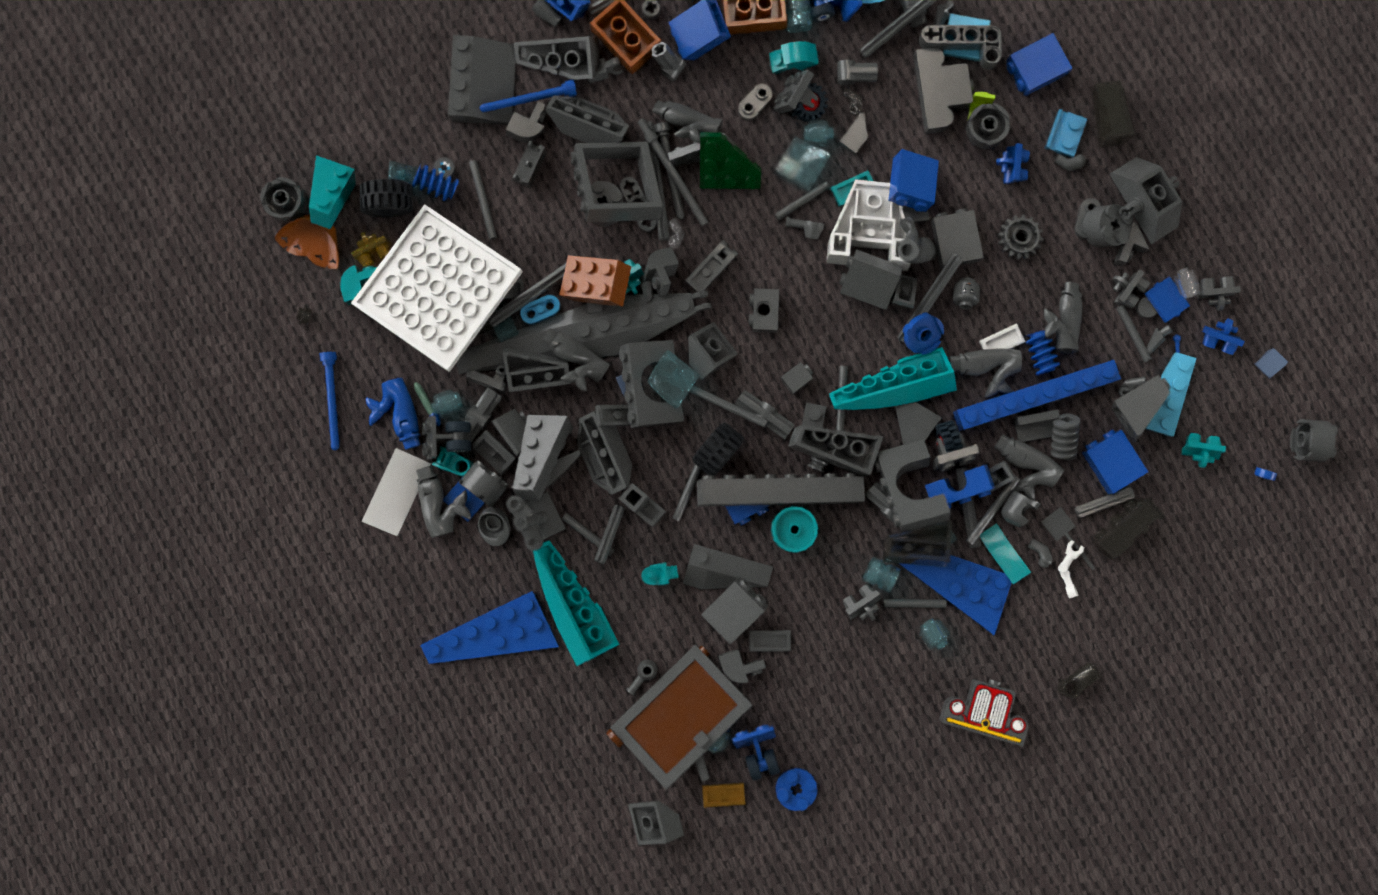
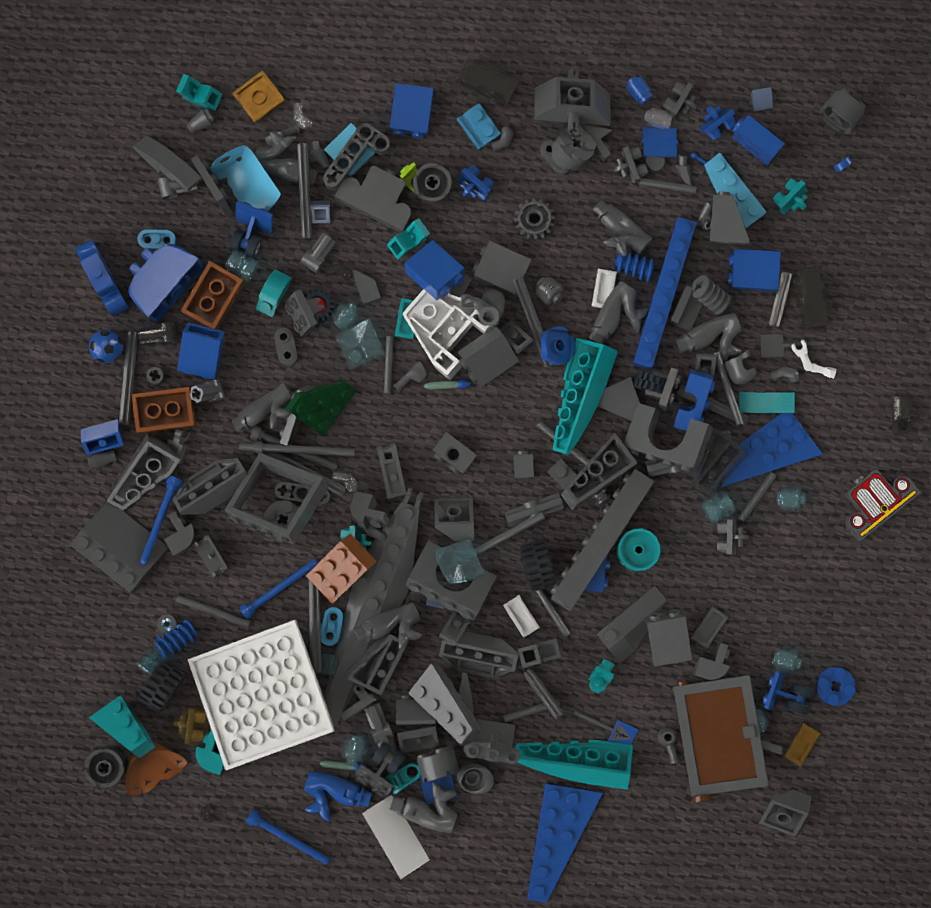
camera: 60 degrees left, 0 degrees up
none -> blue piece [239,559,319,620]
none -> sand blue slope [311,201,330,223]
none -> teal brick [387,218,430,260]
none -> sand green piece [424,380,471,389]
none -> white tile [503,595,540,638]
none -> piece [574,711,638,745]
none -> blue brick [626,76,653,105]
none -> blue brick [732,115,785,165]
none -> clear light blue head [773,647,802,675]

